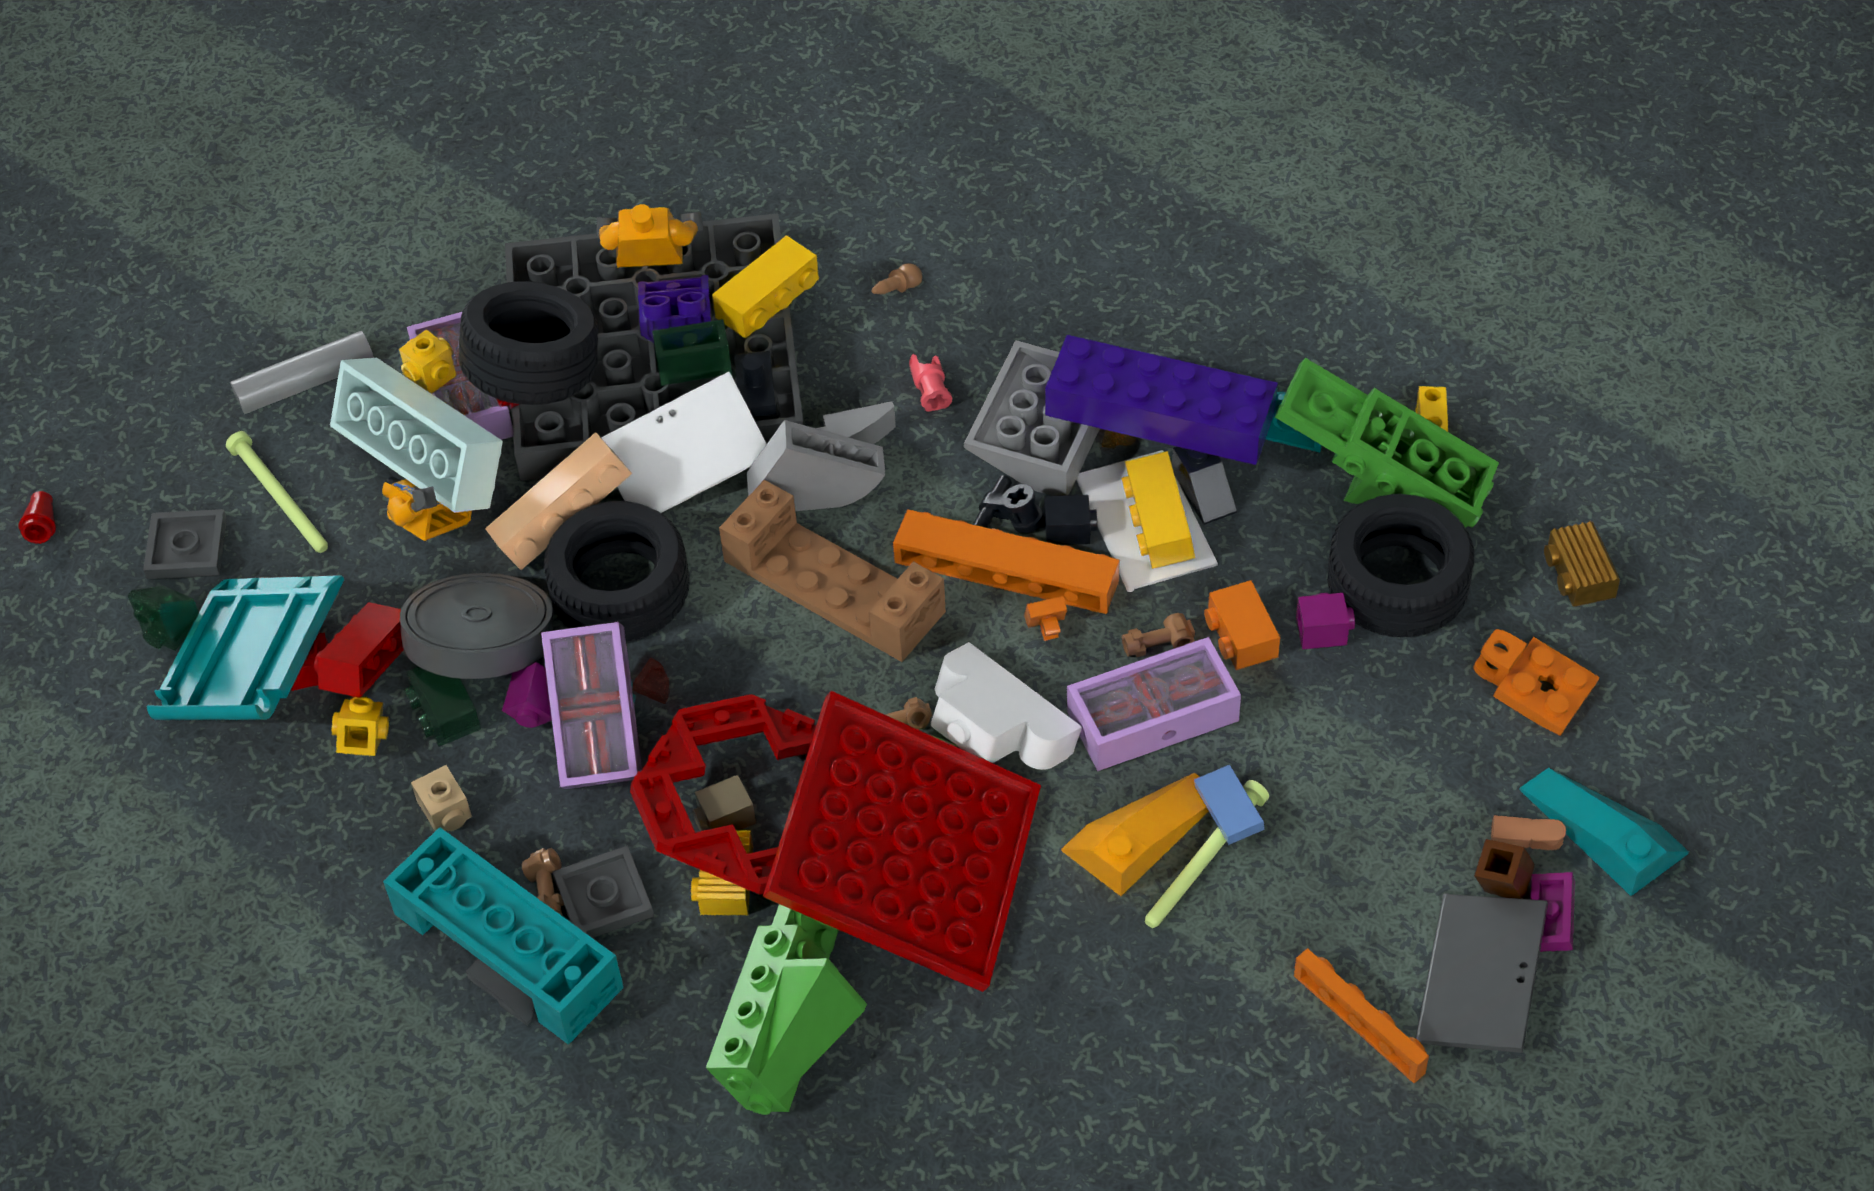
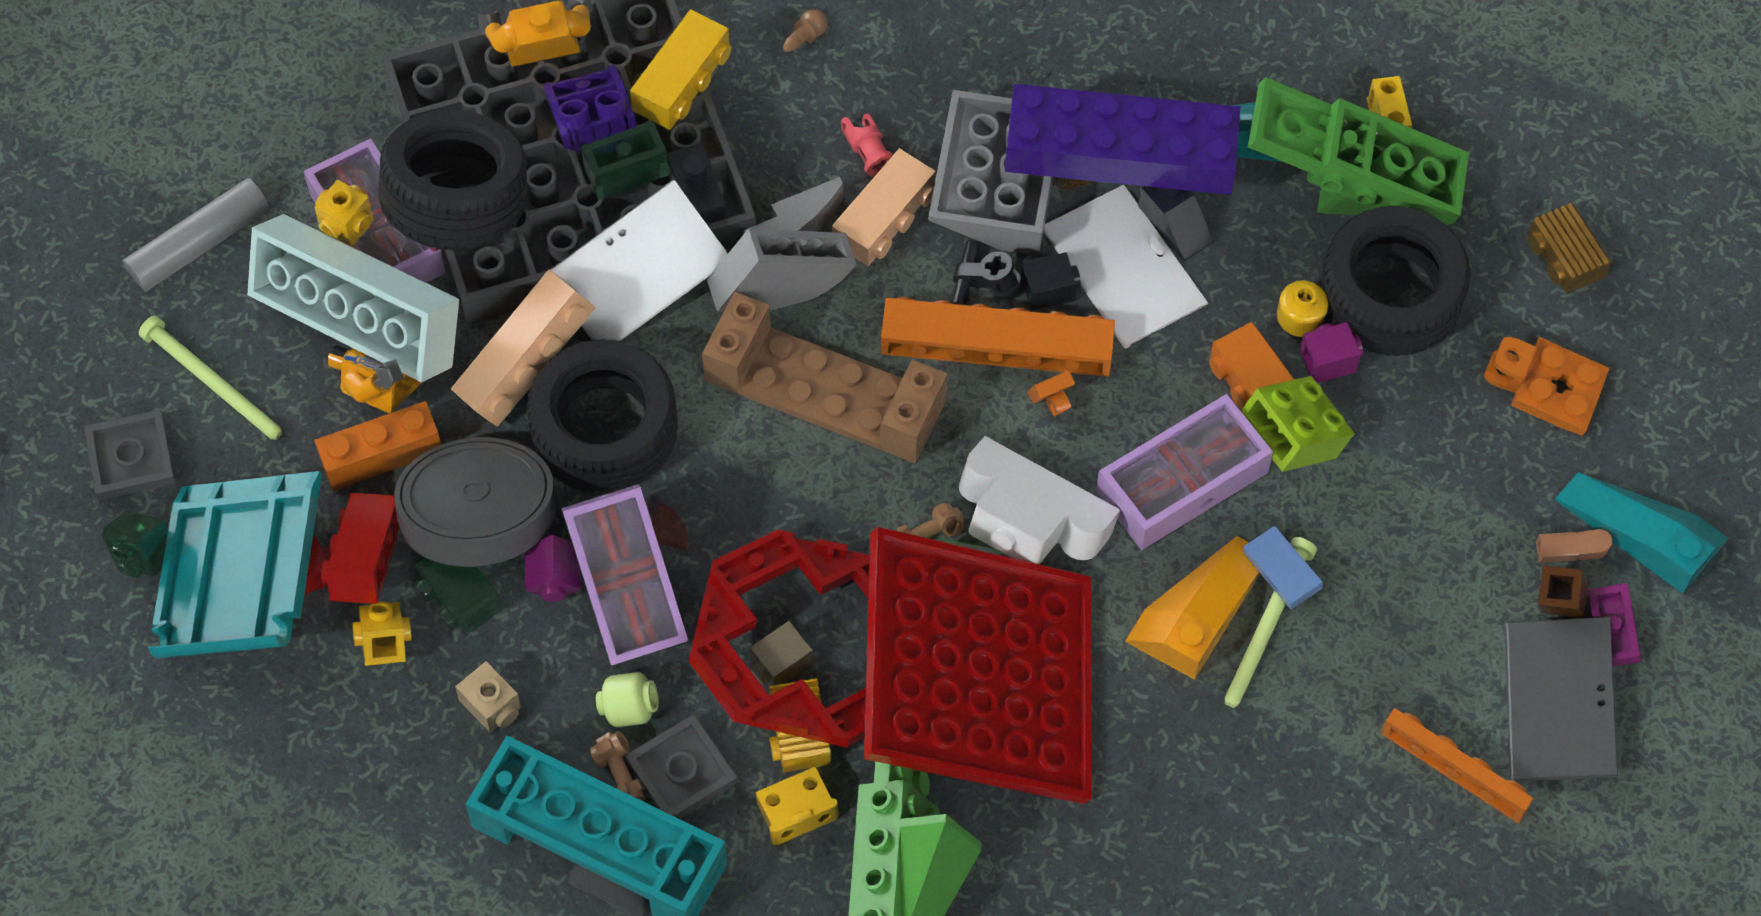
camera: 15 degrees left, 10 degrees up
yellow brick [1121,451,1195,569] -> none
medium nougat bar [1122,613,1195,657] -> none
none -> orange brick [314,401,441,492]
none -> yellowish green head [596,672,659,727]
none -> yellow piece [755,767,839,845]
none -> light nougat brick [832,148,936,266]
none -> lime brick [1241,376,1355,472]
none -> yellow head [1276,280,1329,337]

